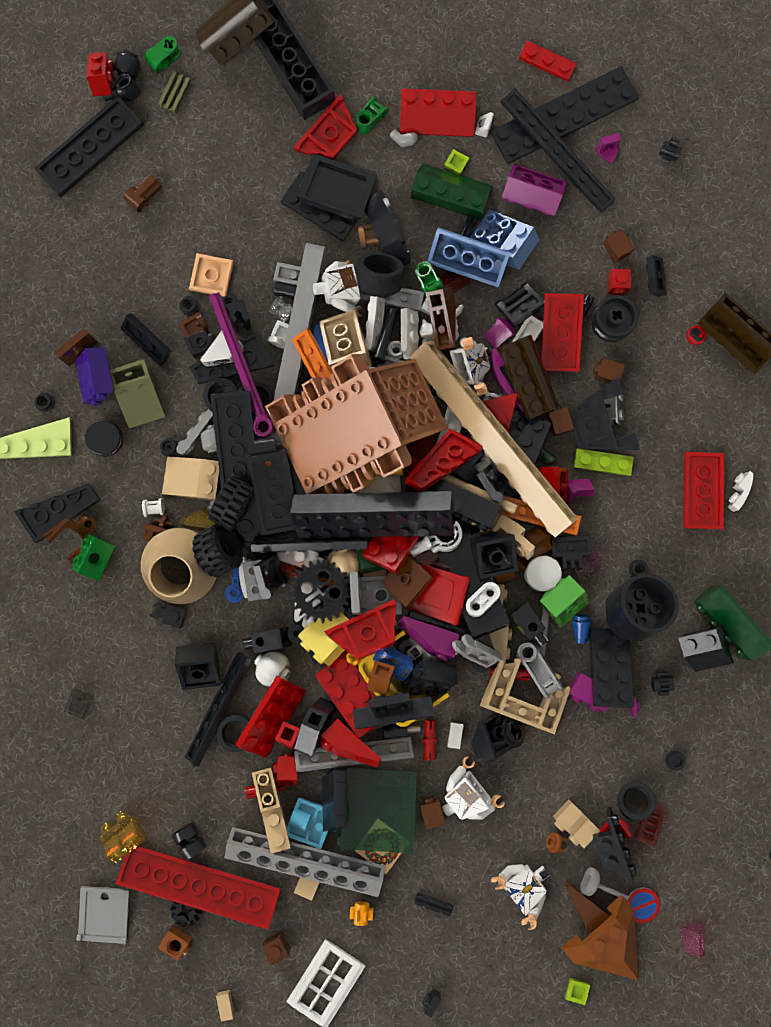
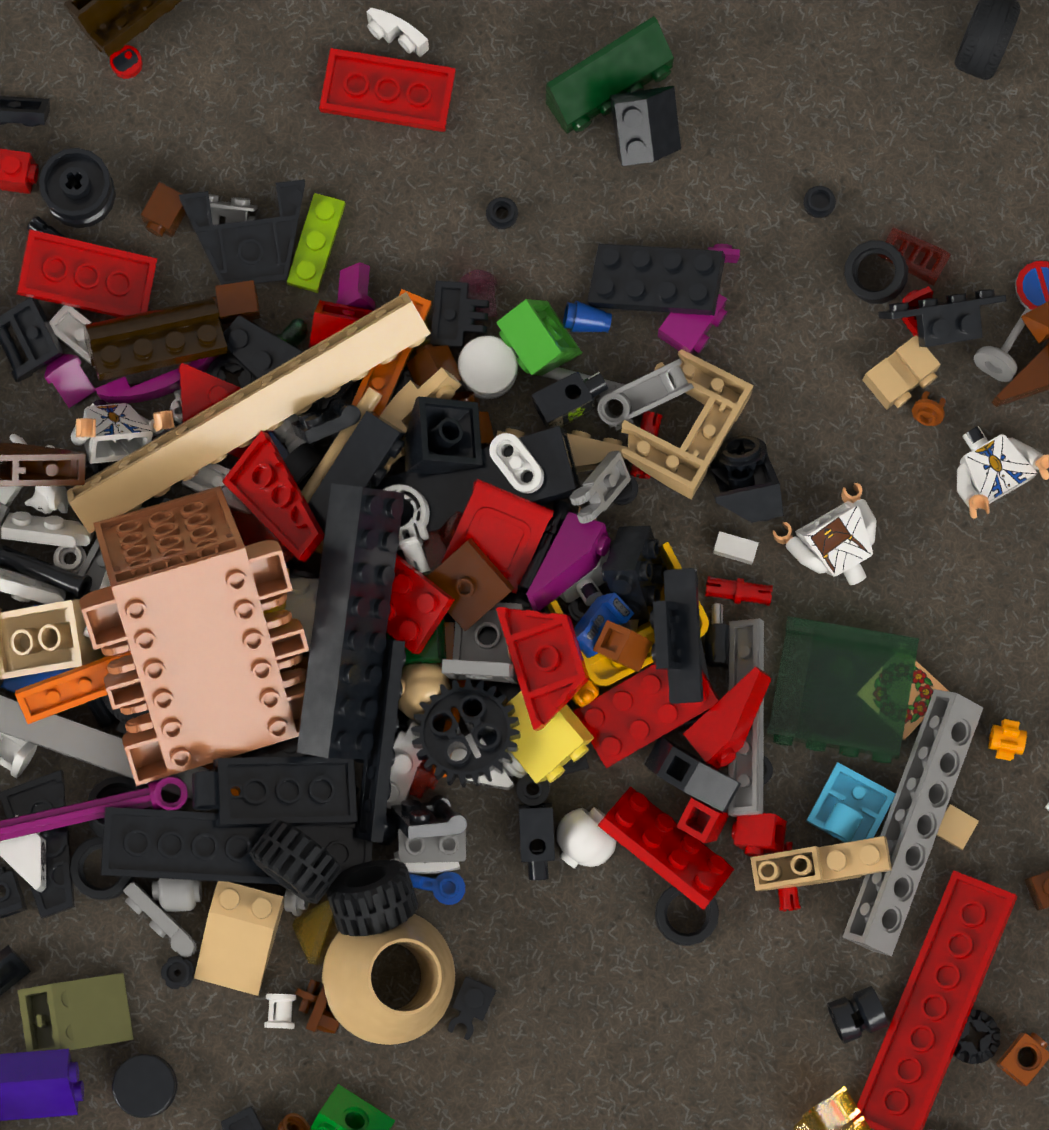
camera: 85 degrees left, 5 degrees down
black slope [174,642,221,690] -> none
black tile [185,652,251,767] -> none
black piece [322,771,347,832] -> none
black axle [414,893,453,916] -> none
reddish brown brick [420,796,446,830] -> none
black brick [605,574,679,641] -> none
black gear [651,671,674,696] -> none

